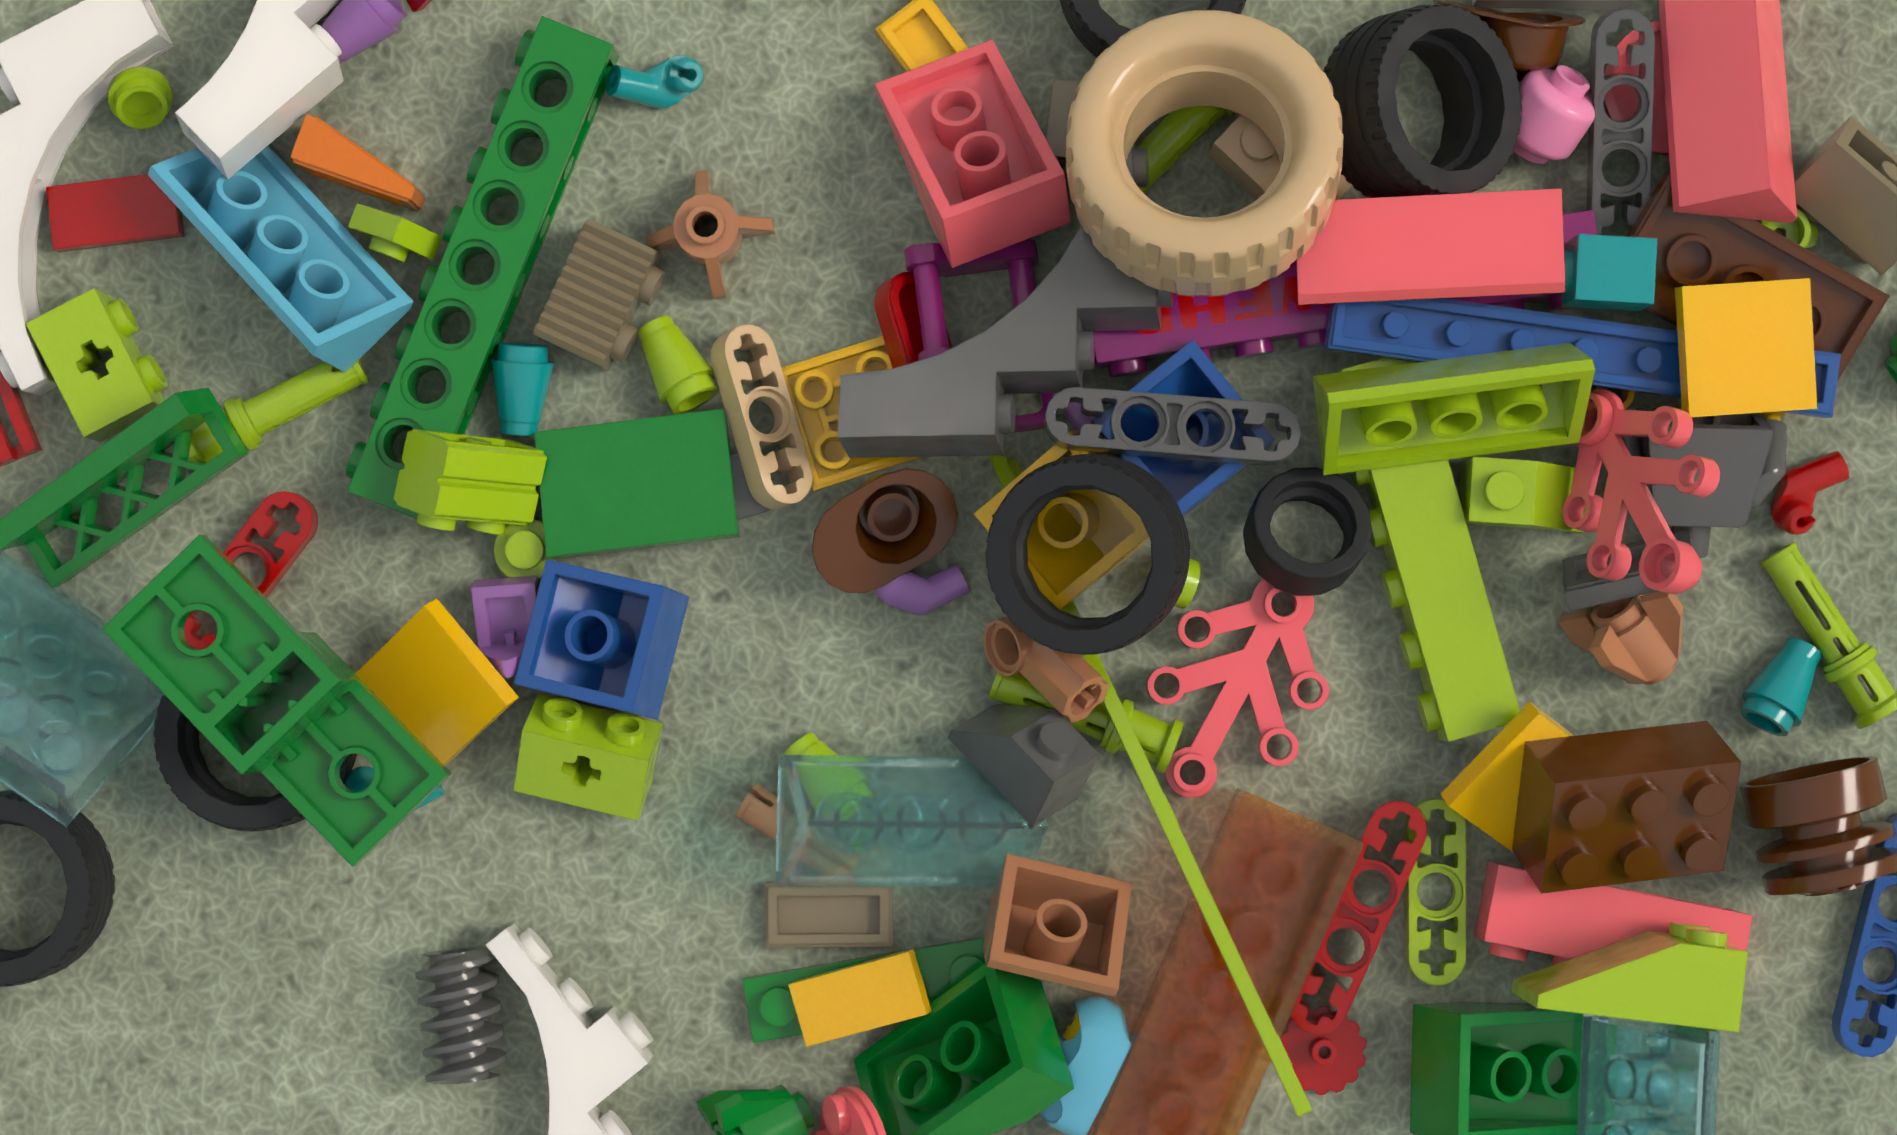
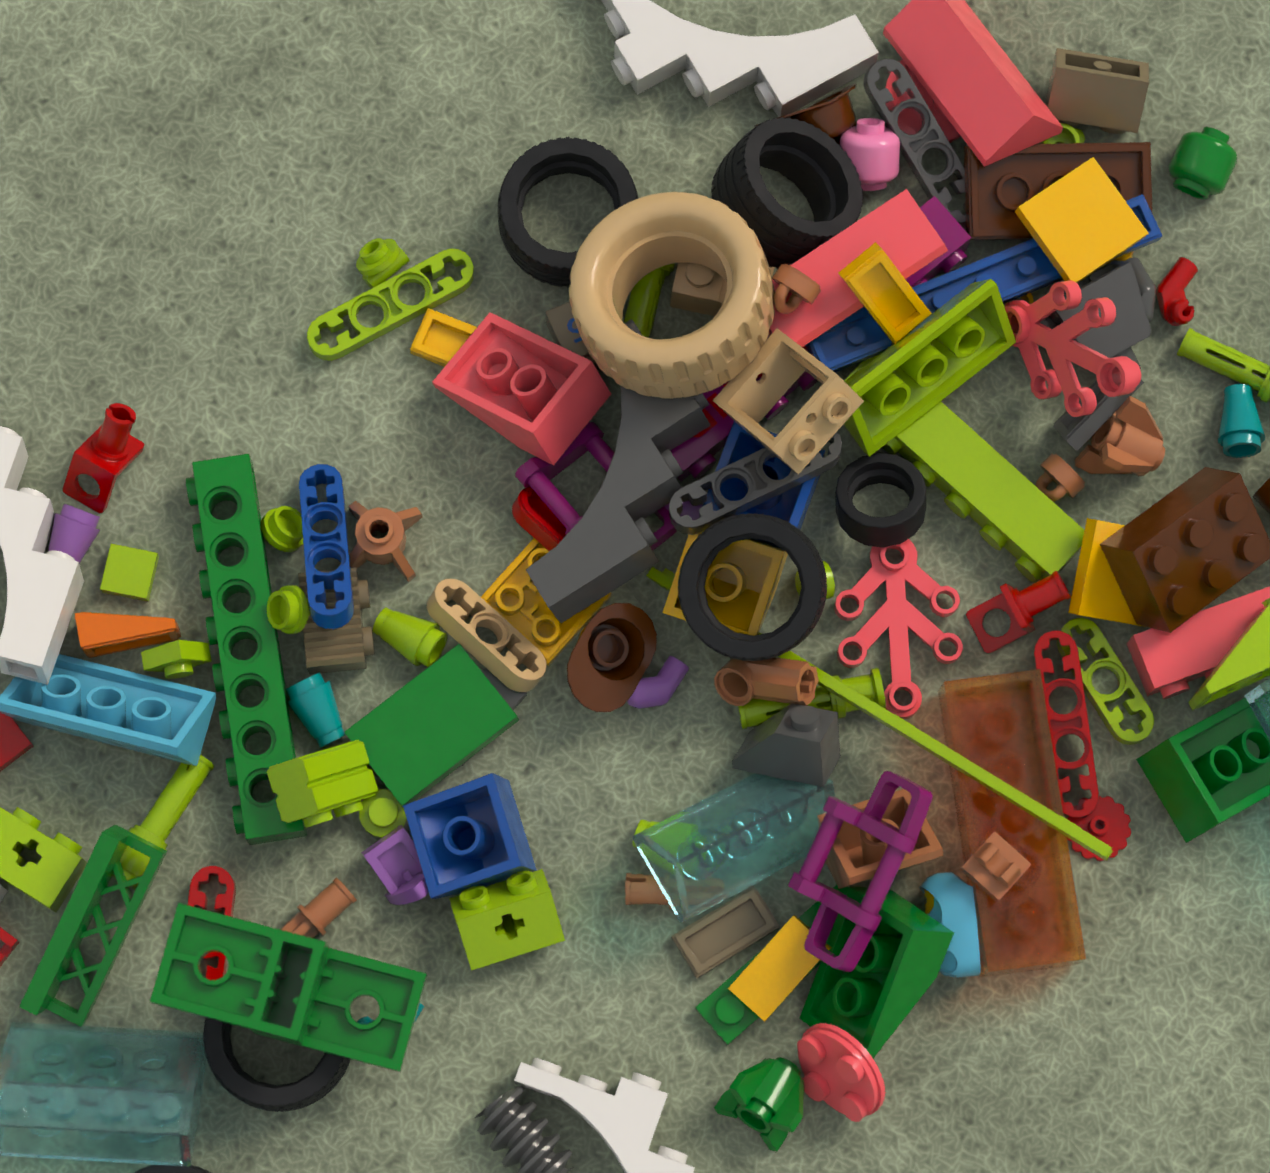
camera: 35 degrees left, 10 degrees down
yellow tile [355,598,519,766] -> none
teal arm [606,55,704,108] -> none
lime slope [1458,457,1586,533] -> none
teal brick [1562,234,1657,311] -> none
none -> lime tile [100,544,159,602]
none -> lime plate [261,506,304,552]
none -> lime plate [267,585,310,634]
none -> nougat axle [279,877,357,938]
none -> blue beam [299,464,354,629]
none -> tan window [713,328,864,475]
none -> nougat tile [772,263,821,314]
none -> magenta bar [788,771,933,972]
none -> yellow tile [838,242,932,344]
none -> nougat tile [960,831,1032,903]
none -> red bracket [966,571,1071,653]
none -> nougat tile [1035,453,1085,502]

